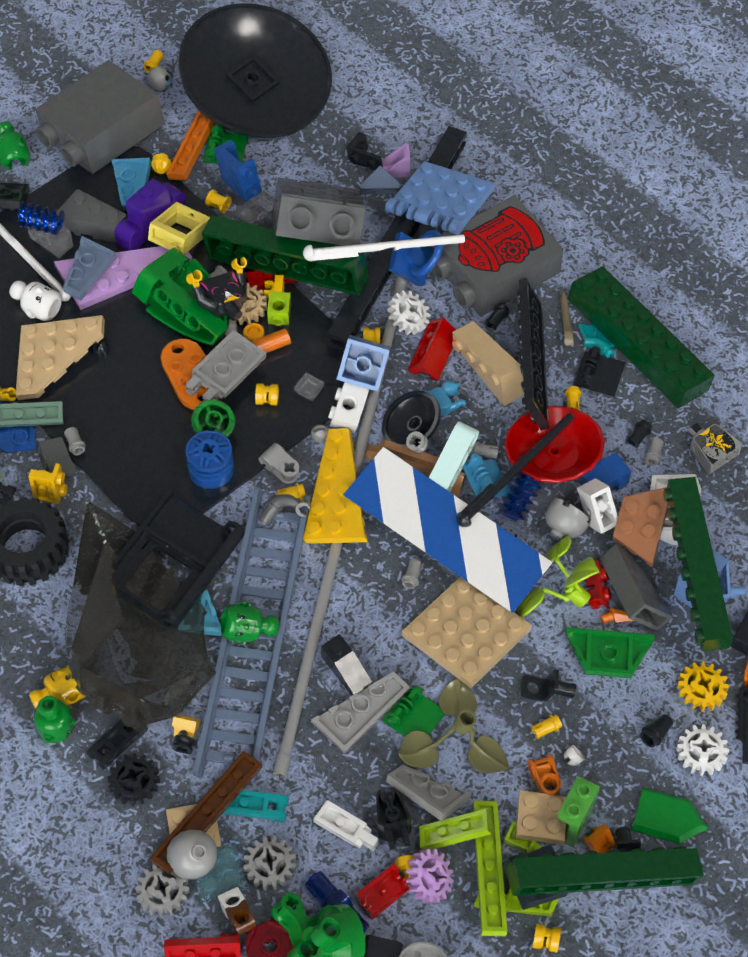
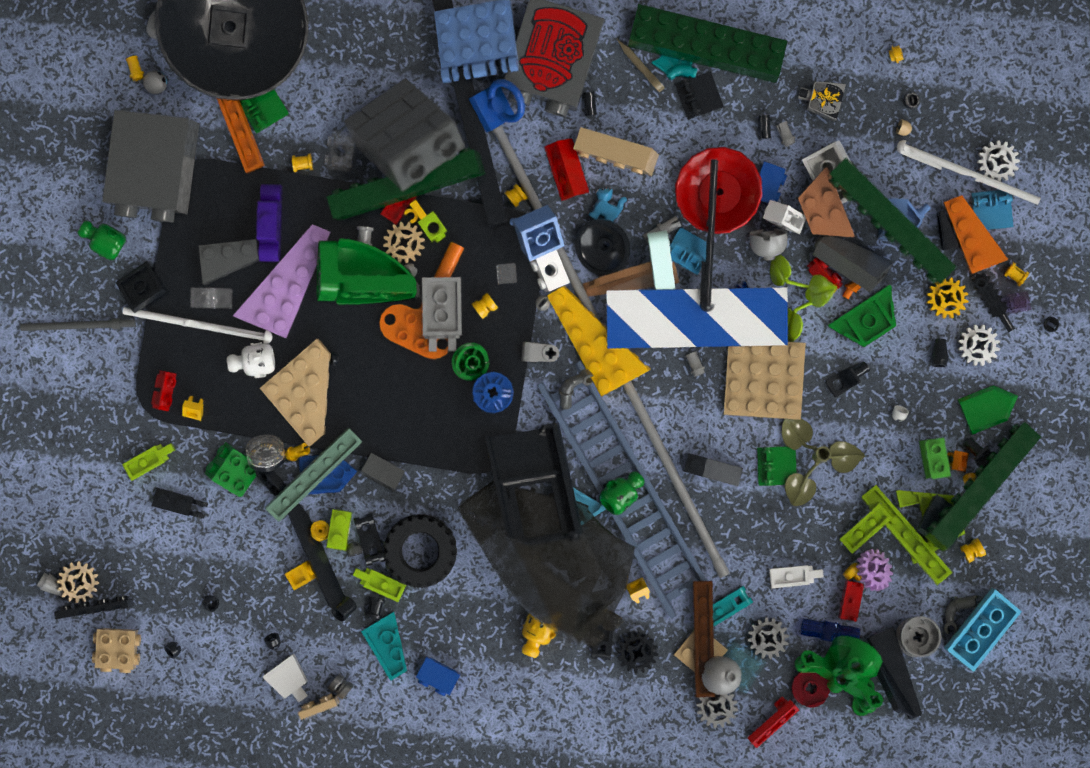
camera: 35 degrees left, 30 degrees up
clear blue piece [18,201,65,235] -> none
yellow bracket [28,463,68,504] -> none
green piece [34,696,76,743] -> none
sand blue wing [63,236,117,301] -> none
light grey pin [64,427,86,455] -> none
dark azure wing [111,158,151,210] -> none
light yellow window [148,202,210,255] -> none
yellow plate [151,153,171,174] -> none
black bush [172,734,195,754] -> none
black torso [186,257,247,321] -> none
blue panel [214,140,262,201] -> none
reddish brown leg [218,887,257,936] -> none
light orange tile [243,323,265,342] -> none
yellow pin [277,483,306,500] -> none
white bar [303,235,465,261] -> none
light grey wing [311,671,410,754] -> none
black bracket [346,132,383,171] -> none
sand blue slope [361,166,401,195] -> none
black hinge [376,788,412,850] -> none
lavender slope [382,143,410,178] -> none
light grey wing [386,764,472,821] -> none
white gear [387,290,431,335] -> none
light grey bush [406,431,428,453] -> none
clear blue piece [498,472,542,521] -> none
tan plate [515,790,567,845] -> none
black plate [517,278,549,431] -> none
orange piece [527,754,561,796] -> none
yellow pin [530,714,562,740] -> none
yellow pin [565,386,582,411] -> none

